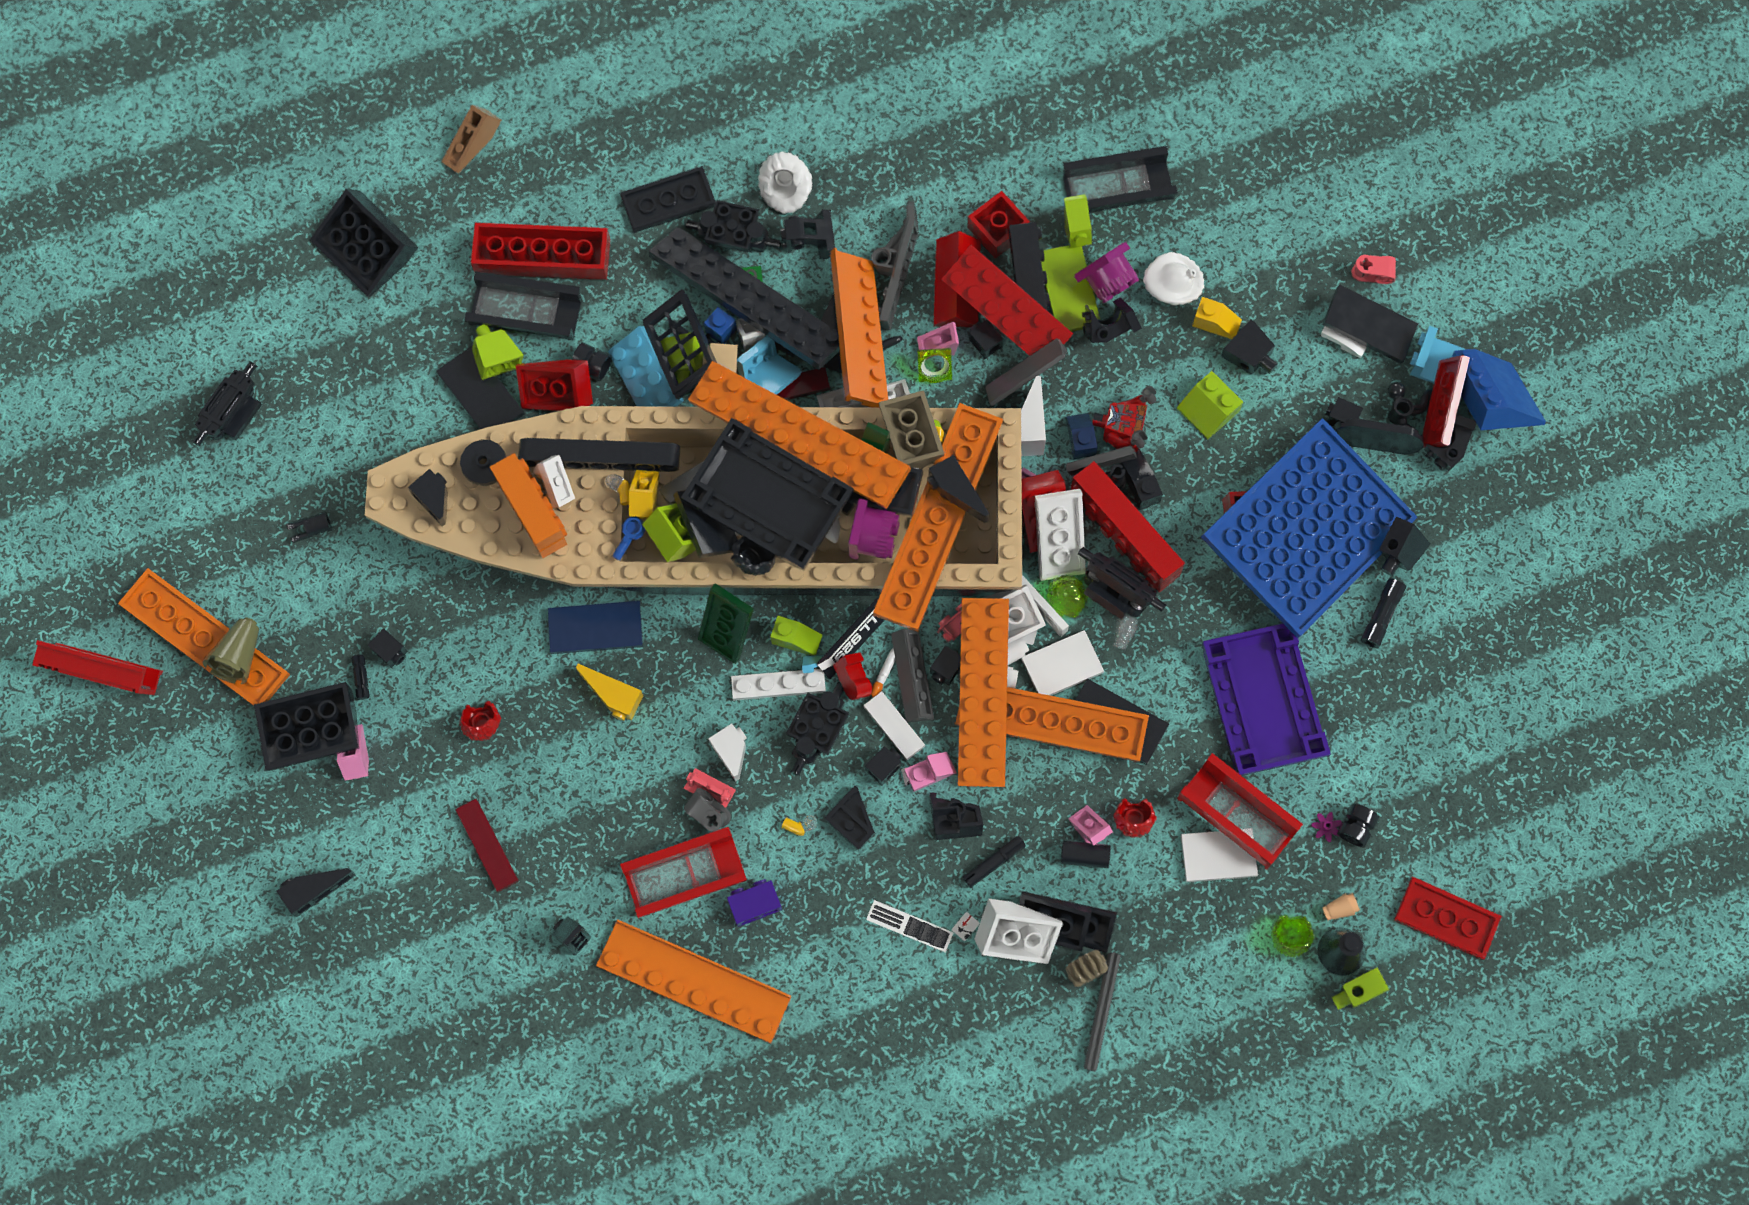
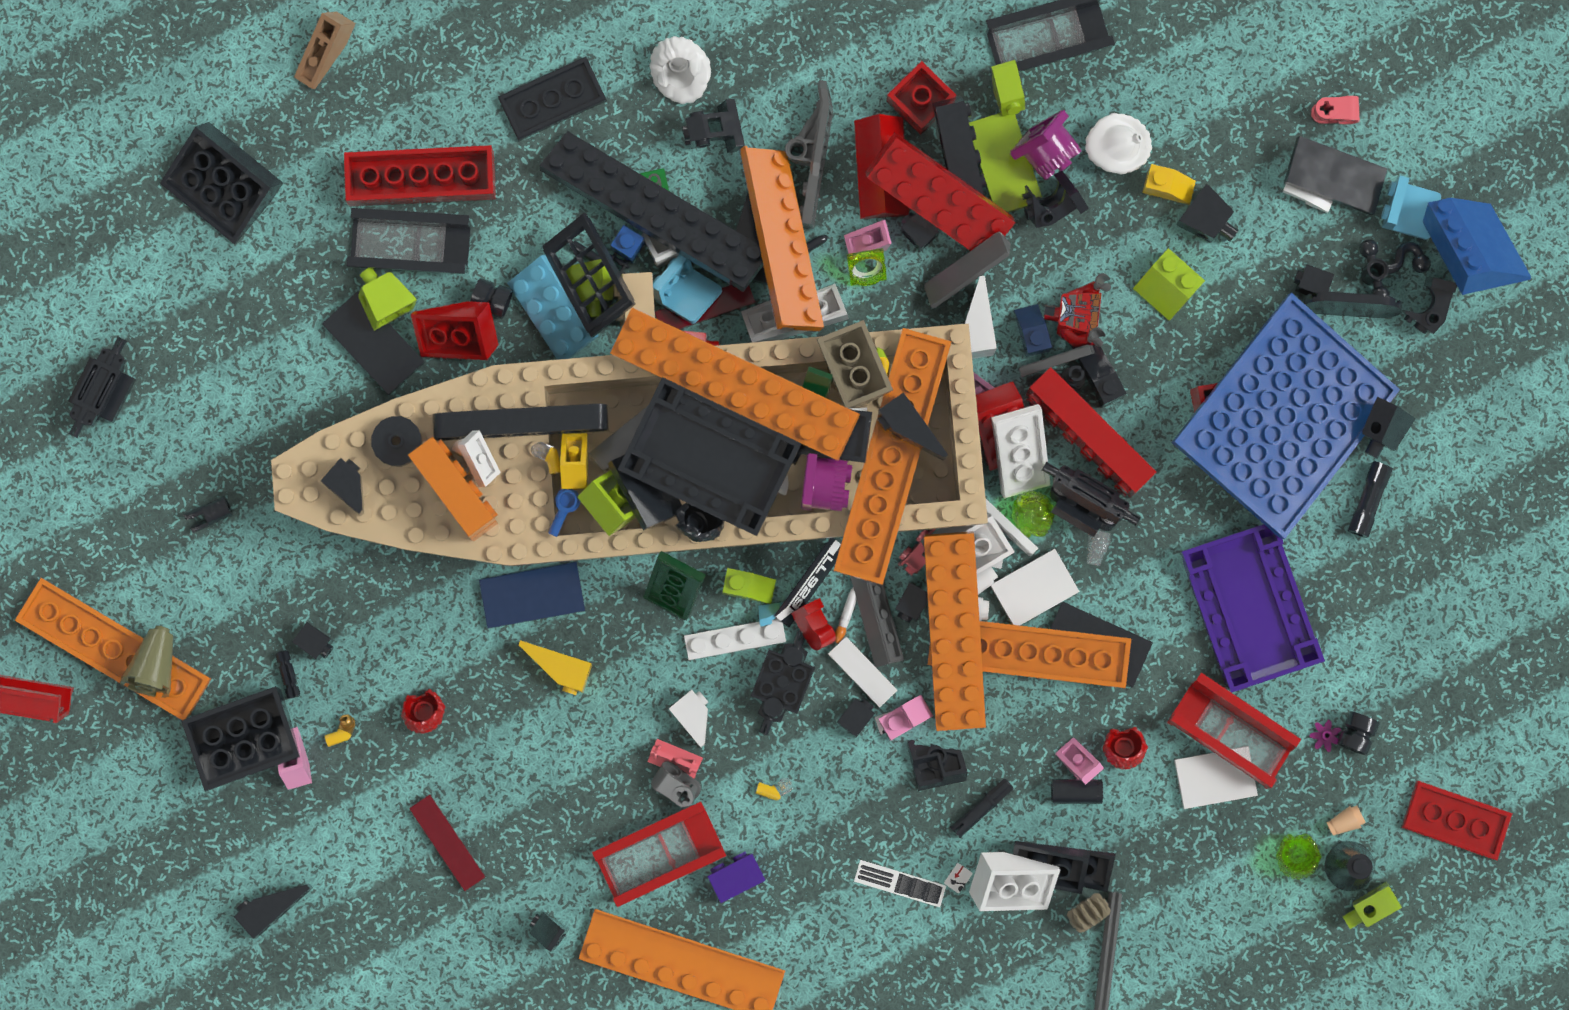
camera: 10 degrees left, 10 degrees up
black piece [686,200,781,253] -> none
black wing [824,785,875,851] -> none
red tile [1422,355,1470,448] -> none
none -> arm [325,714,355,747]

